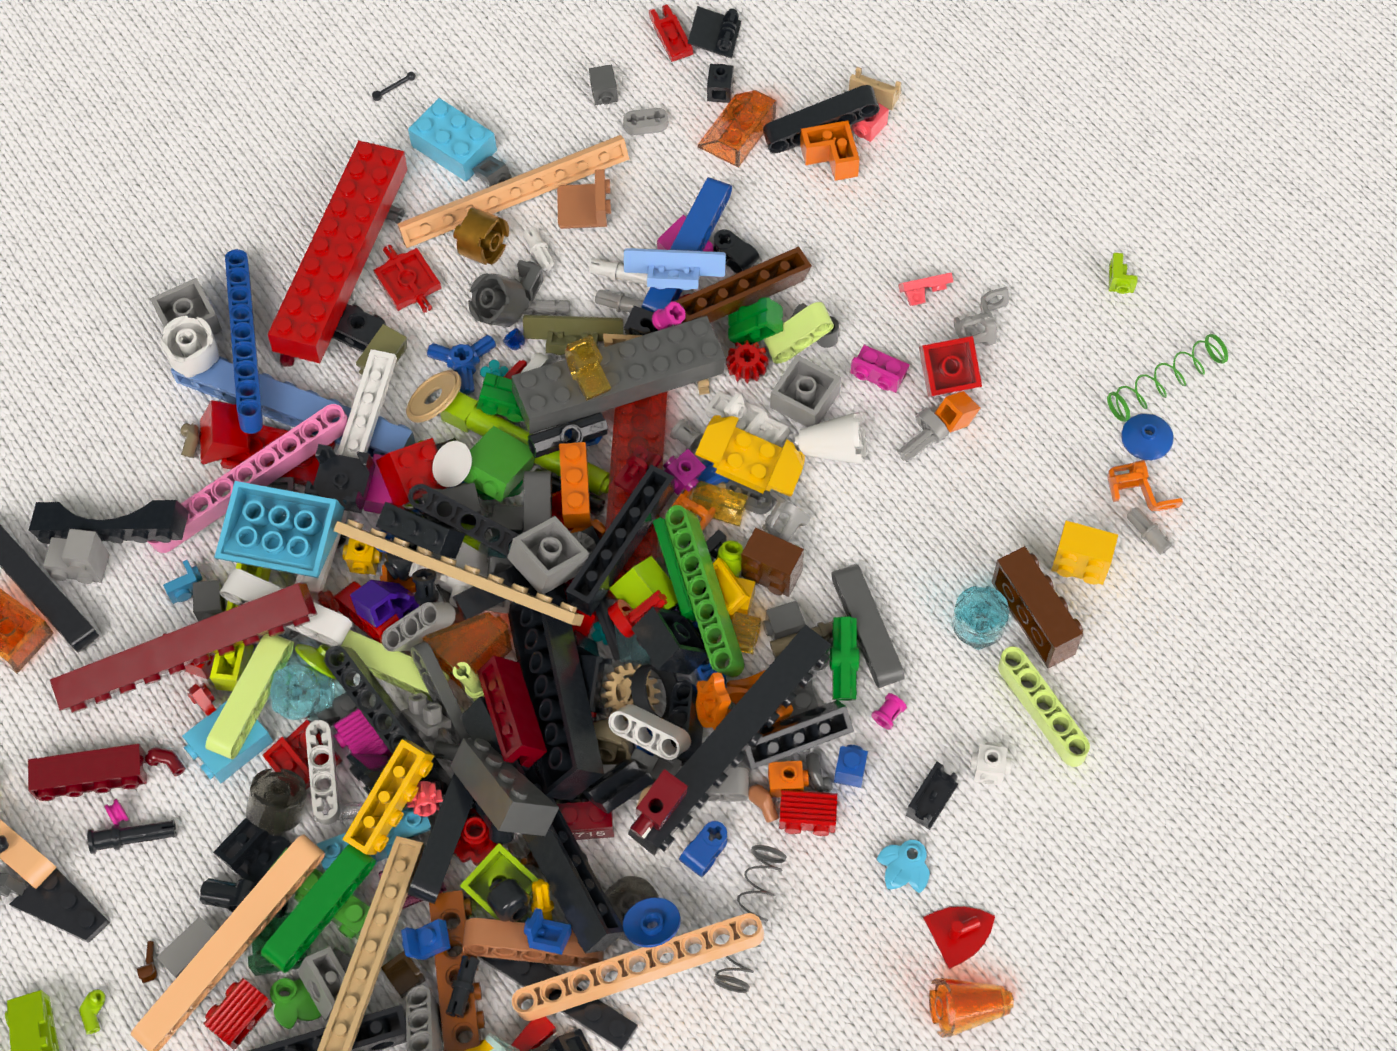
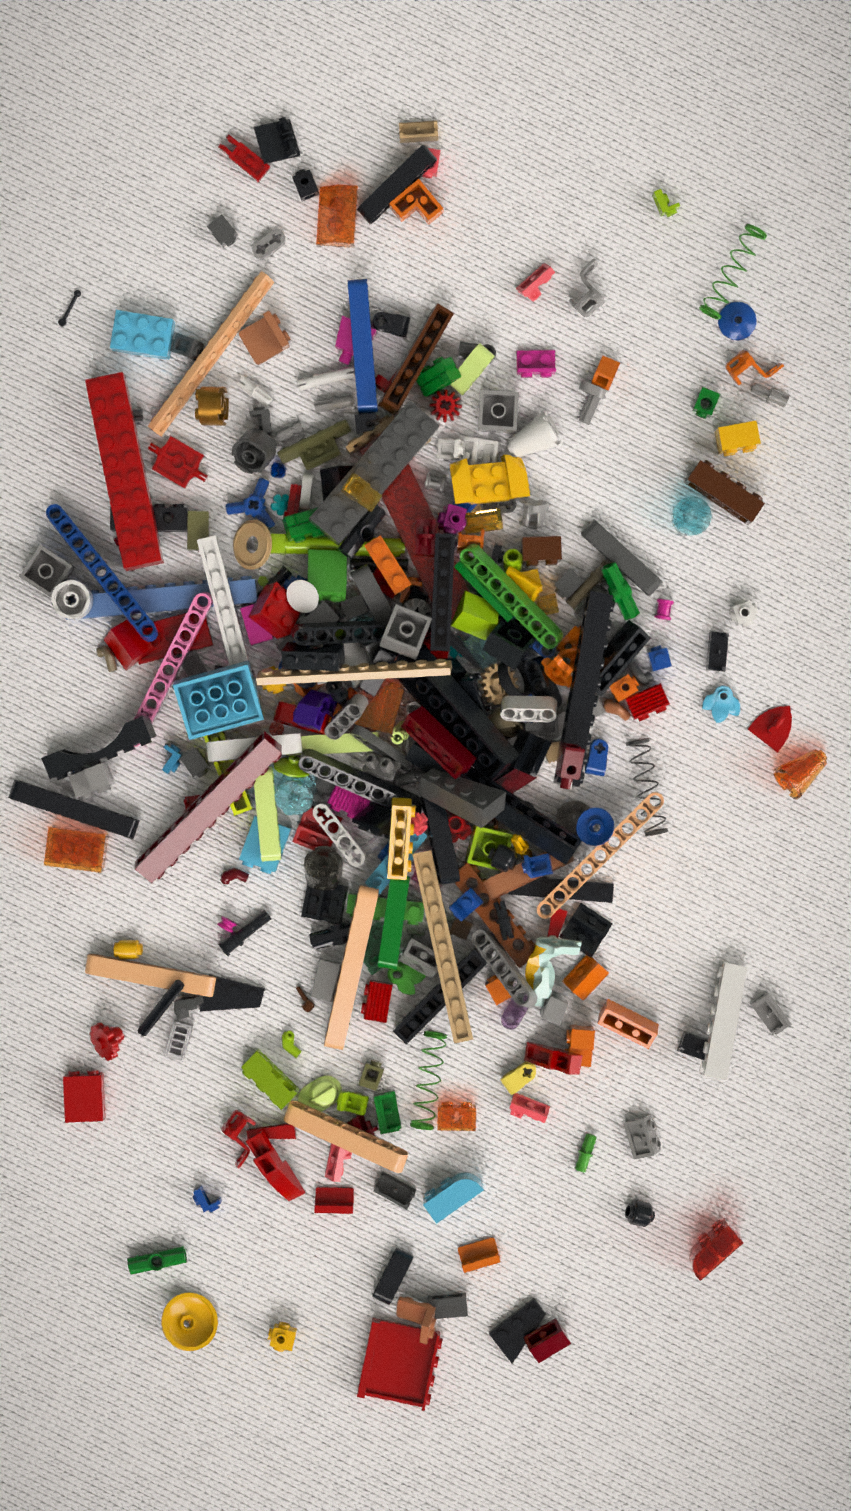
camera: 30 degrees left, 25 degrees up
dark red brick [28,744,147,801] -> none
plate [187,683,216,716] -> none
black panel [304,444,376,513] -> none
red piece [608,590,668,638] -> none
light blue bracket [624,248,726,290] -> none
dark pink bush [652,302,685,330] -> none
red brick [919,336,982,397] -> none
yellowish green beam [998,646,1090,767] -> none
none -> green brick [692,387,720,419]

